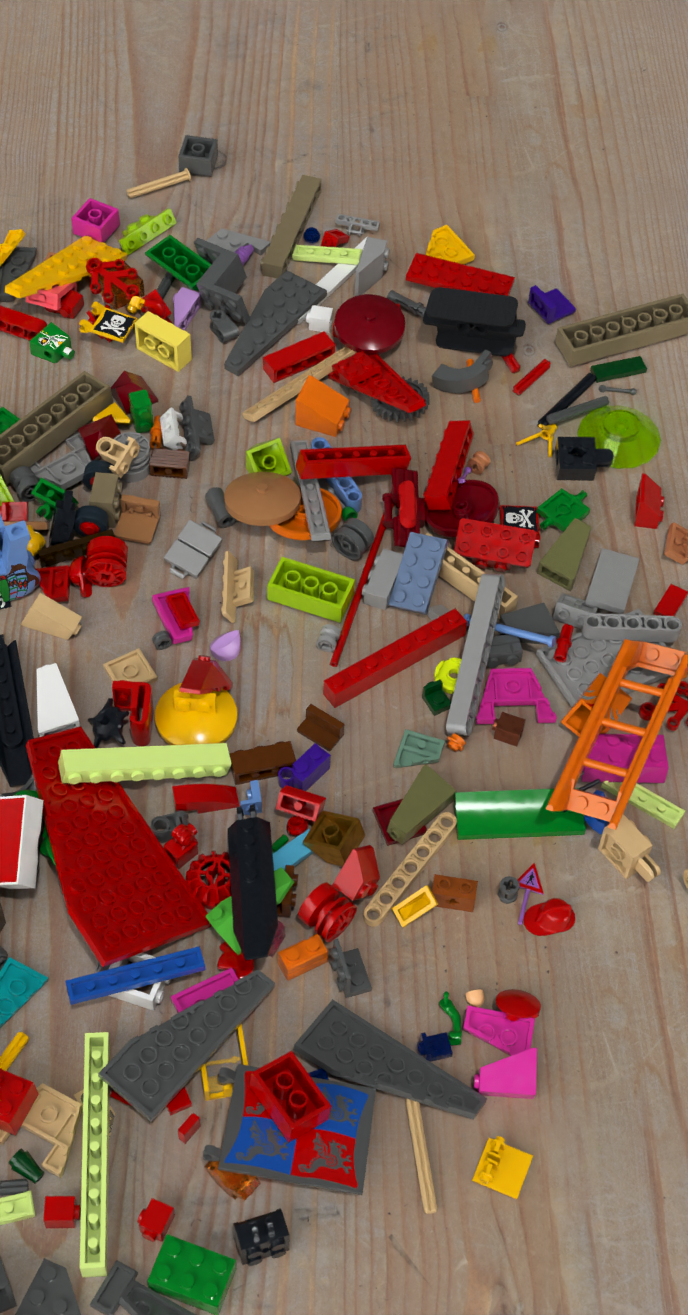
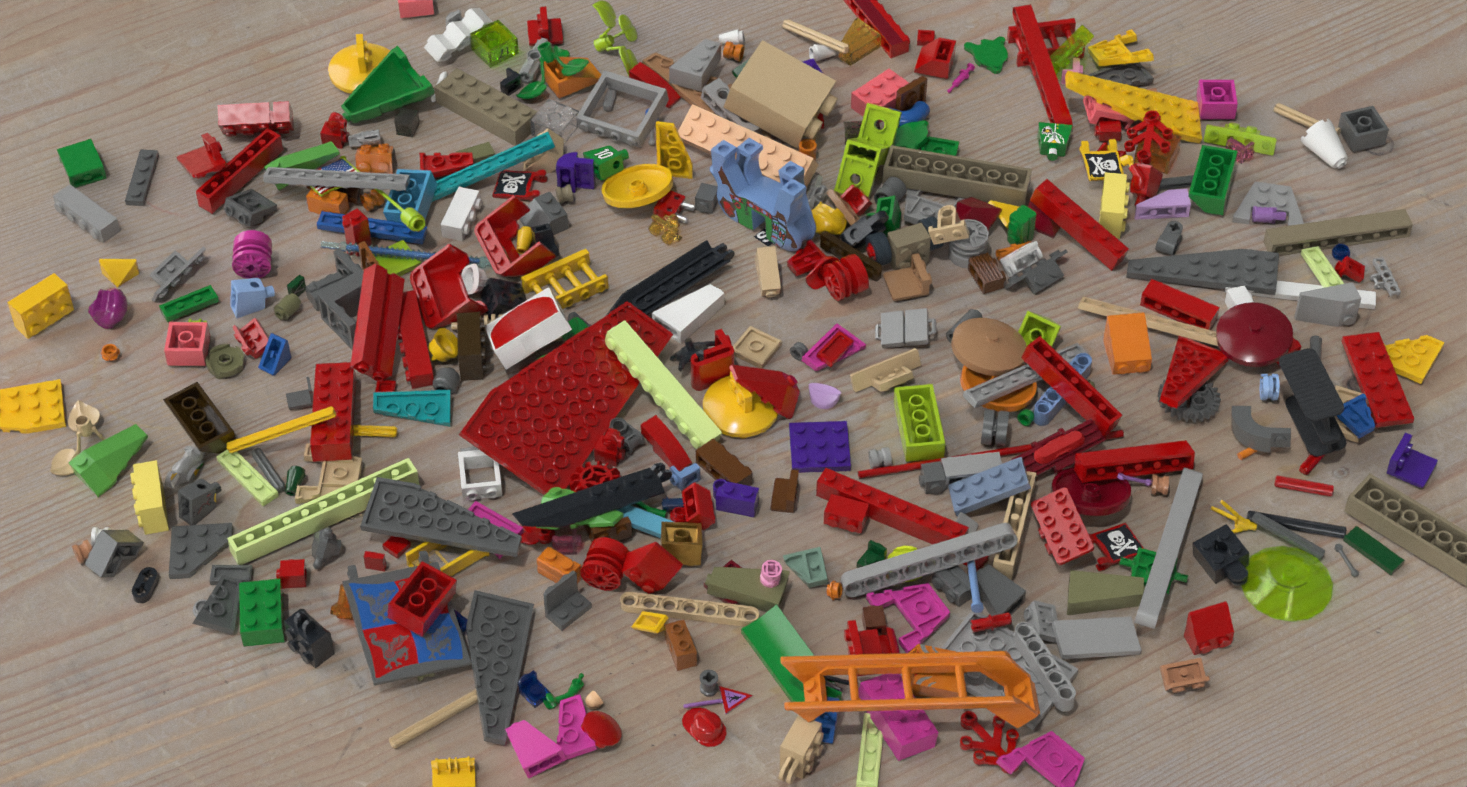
camera: 65 degrees right, 5 degrees down
red brick [43,1196,81,1228] -> none
blue plate [65,946,205,1005] -> none
dark grey bracket [194,238,250,324] -> none
red plate [332,351,381,387] -> none
red tile [653,584,688,617] -> none
none -> dark grey rock [312,527,341,569]
none -> dark blue pin [662,496,684,512]
none -> bright pink wheel [760,560,782,588]
none -> dark purple plate [789,421,851,473]
none -> red brick [824,494,869,534]
none -> red piece [844,620,900,676]
none -> dark grey brick [919,461,946,494]
none -> red brick [1030,179,1129,271]
none -> light grey beam [1135,468,1203,629]
none -> clear pink bracket [1225,137,1255,164]
none -> light blue wheel [1259,374,1280,400]
none -> white cone [1301,119,1348,169]

